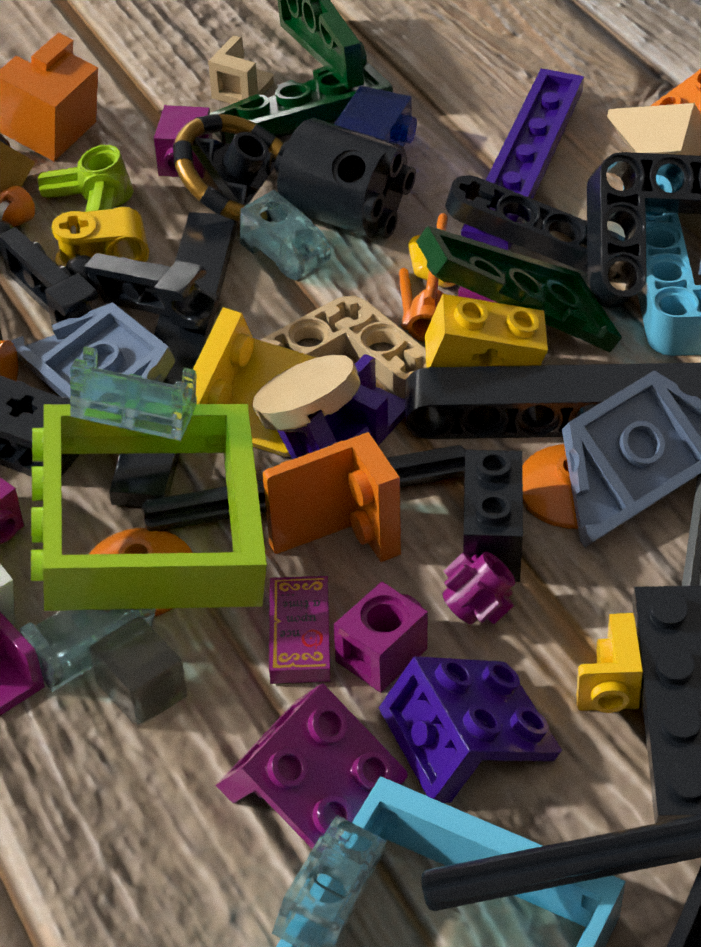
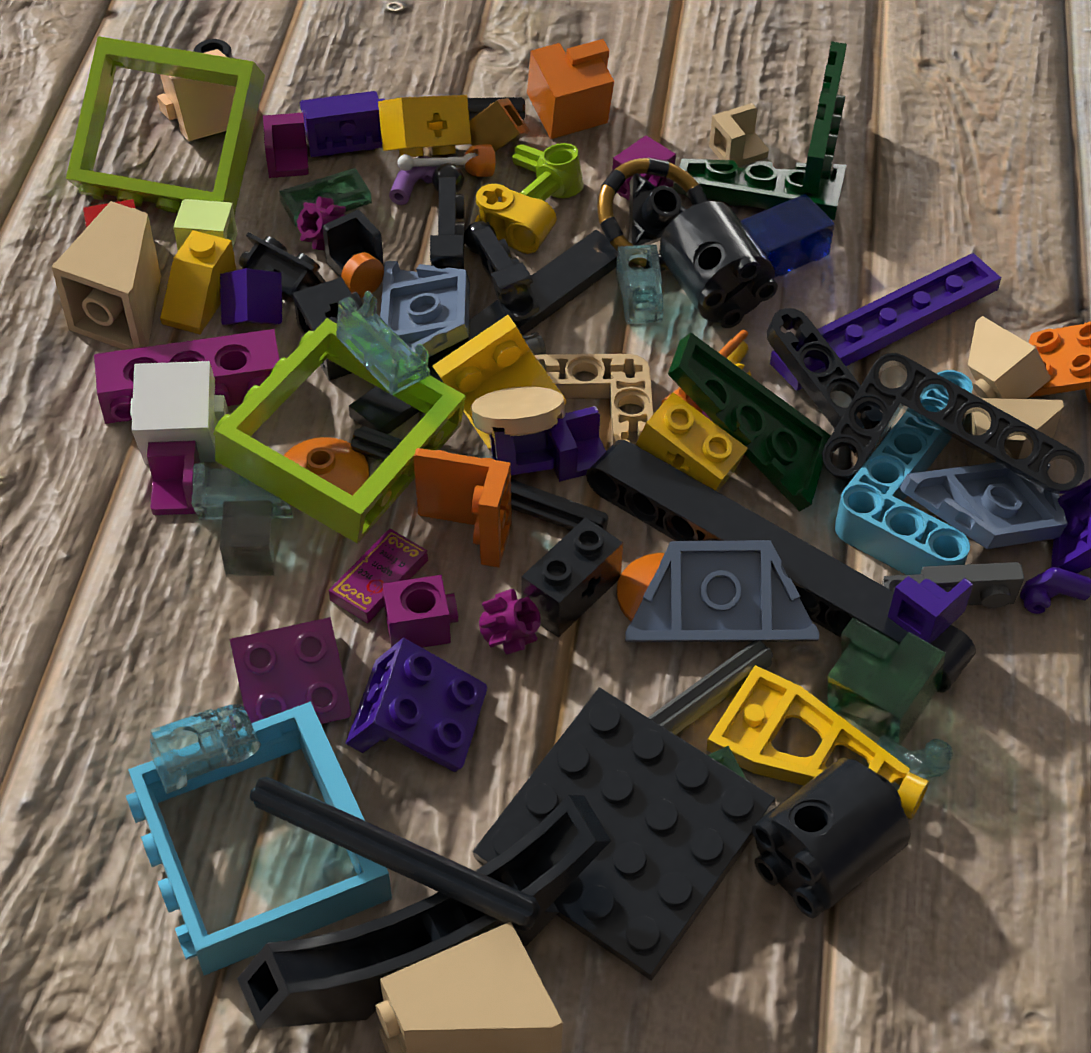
camera: 35 degrees right, 5 degrees up
yellow bracket [576,613,643,713] -> none

